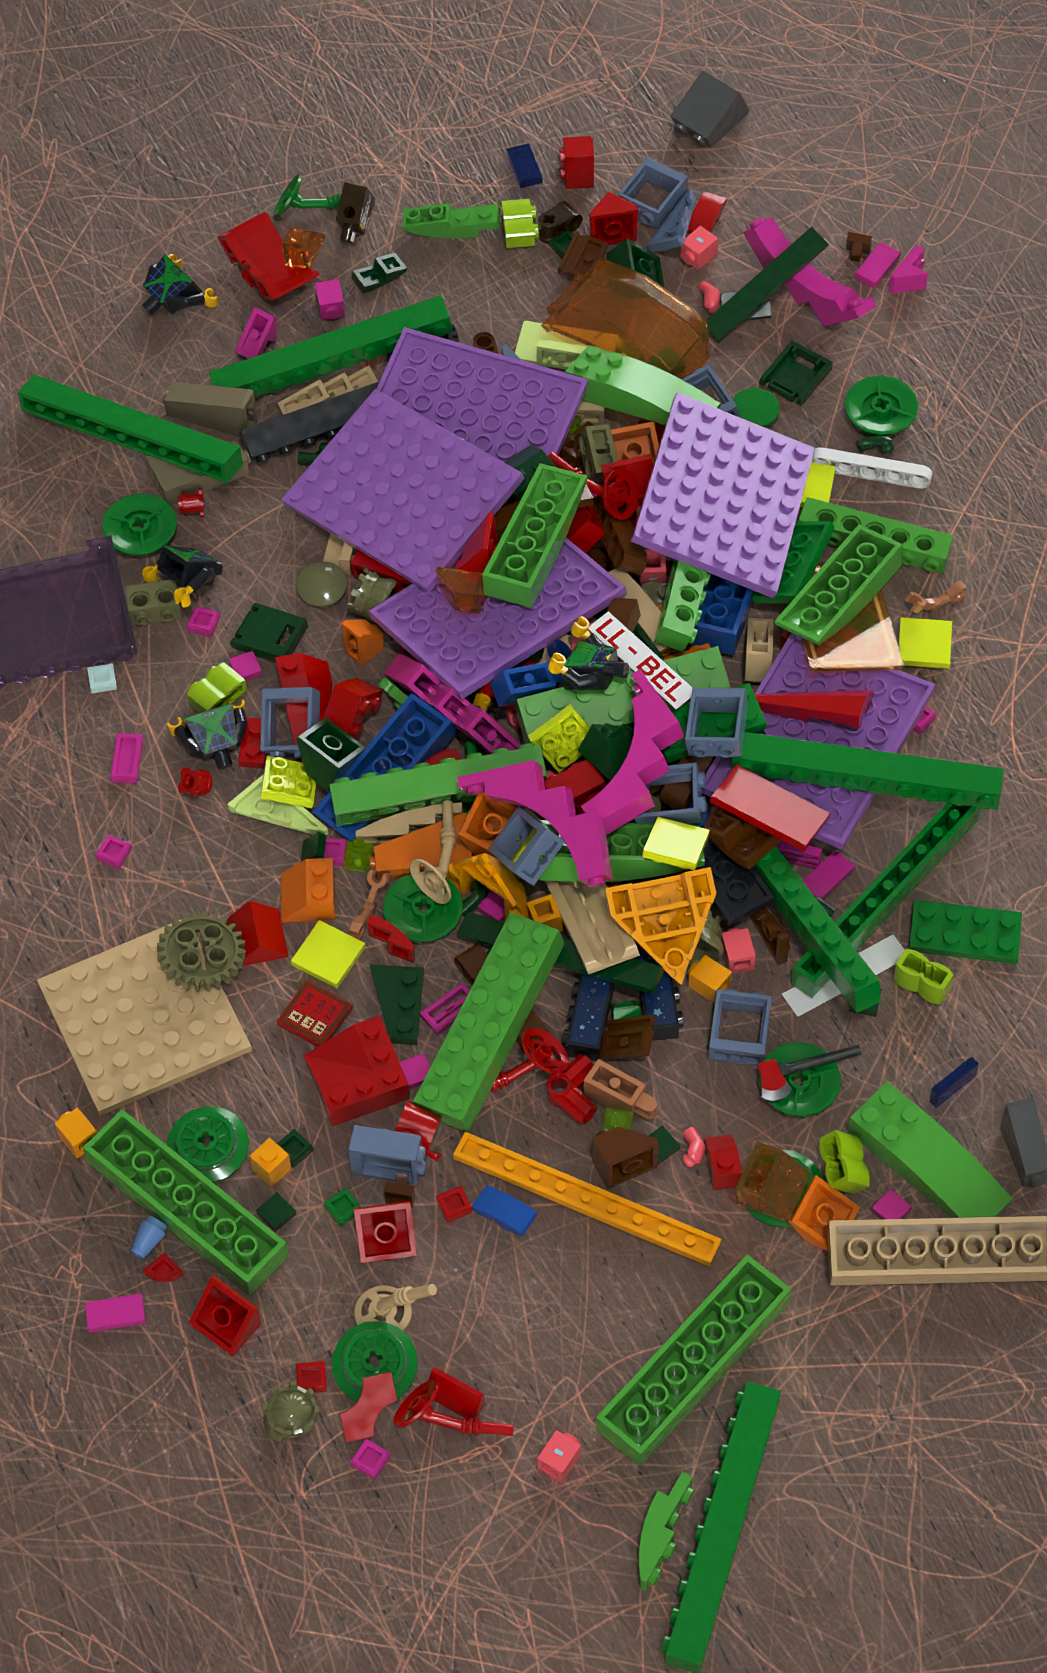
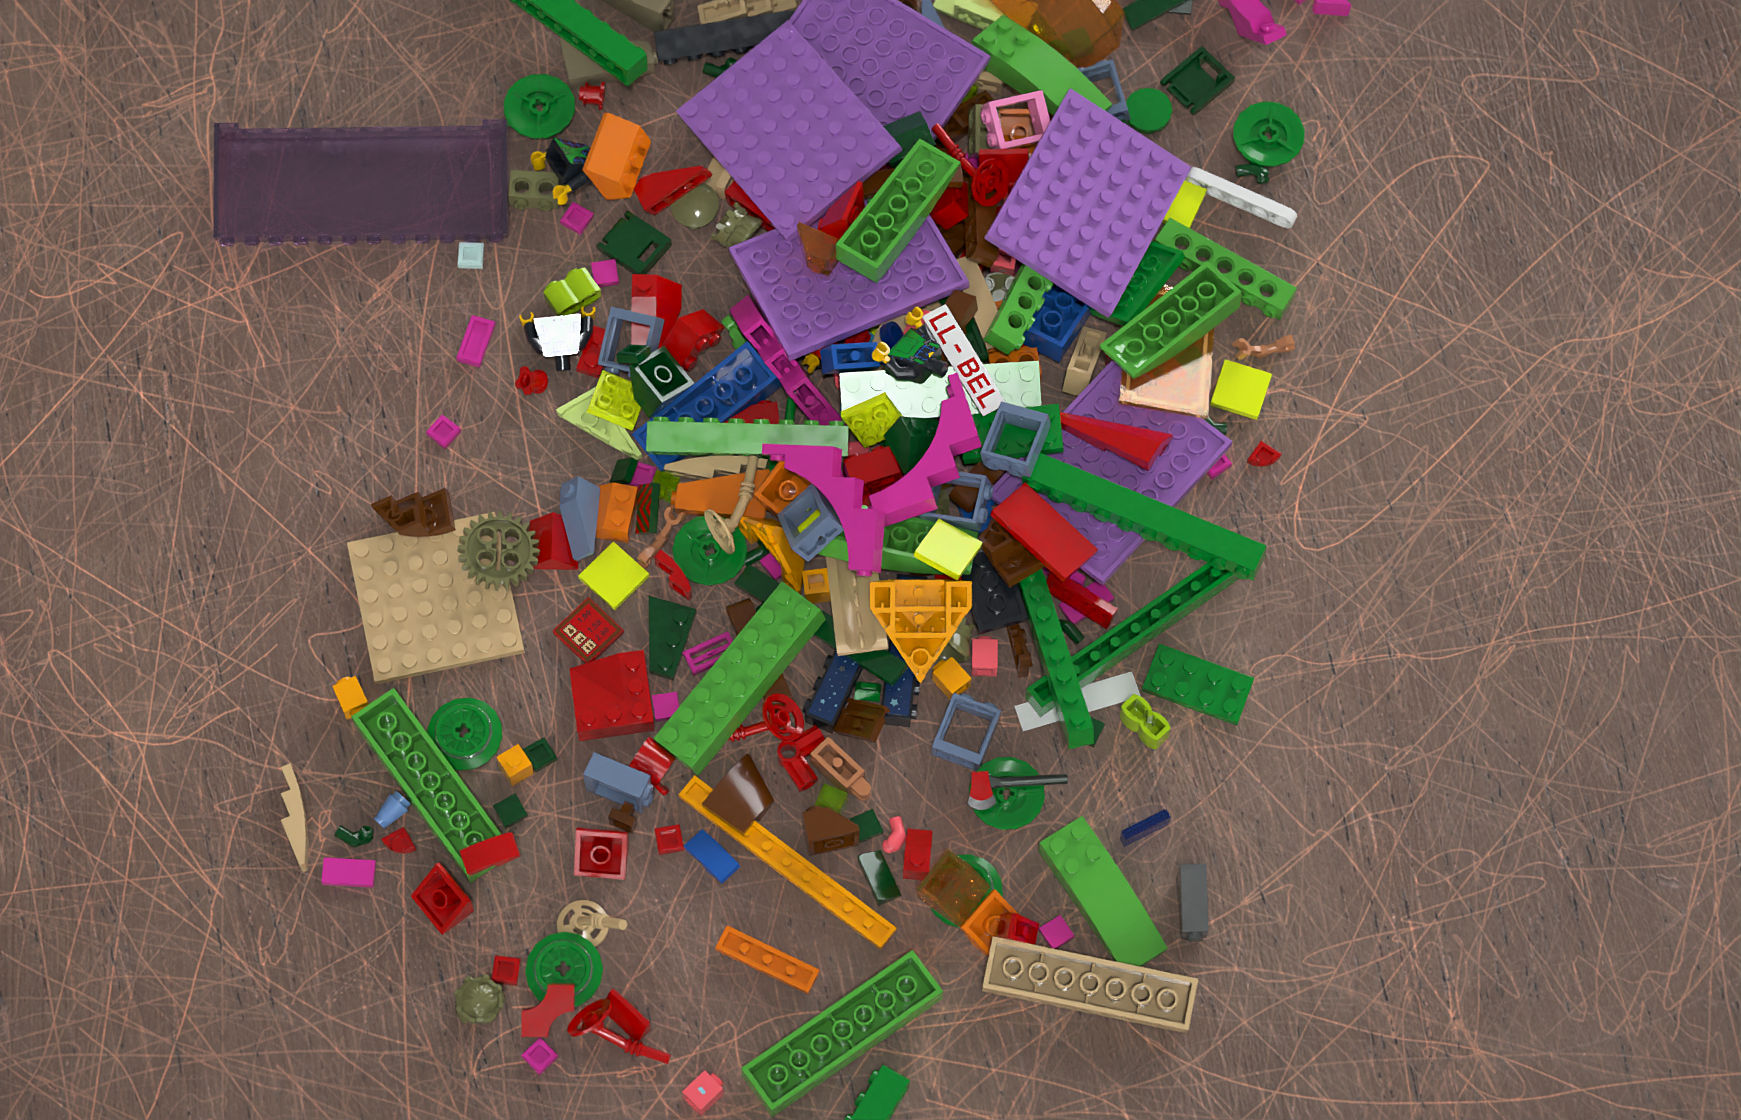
camera: 10 degrees right, 10 degrees up
green tile [323,1187,362,1227] -> none
orange slope [341,619,384,667] -> none
lime brick [819,1130,870,1194] -> none
none -> tan slope [281,763,309,872]
none -> dark green arm [334,825,373,847]
none -> reddish brown slope [371,488,456,537]
none -> red slope [460,832,520,876]
none -> sand blue slope [559,476,600,561]
none -> orange slope [582,112,651,200]
none -> dark green tile [616,344,651,364]
none -> red slope [633,165,713,216]
none -> dark green tile [635,483,660,535]
none -> reddish brown slope [702,754,774,836]
none -> orange plate [715,925,820,995]
none -> dark green slope [857,850,902,906]
none -> bright pink window [981,90,1050,149]
none -> red slope [996,913,1039,945]
none -> red plate [1047,572,1118,629]
none -> red tile [1247,441,1282,467]

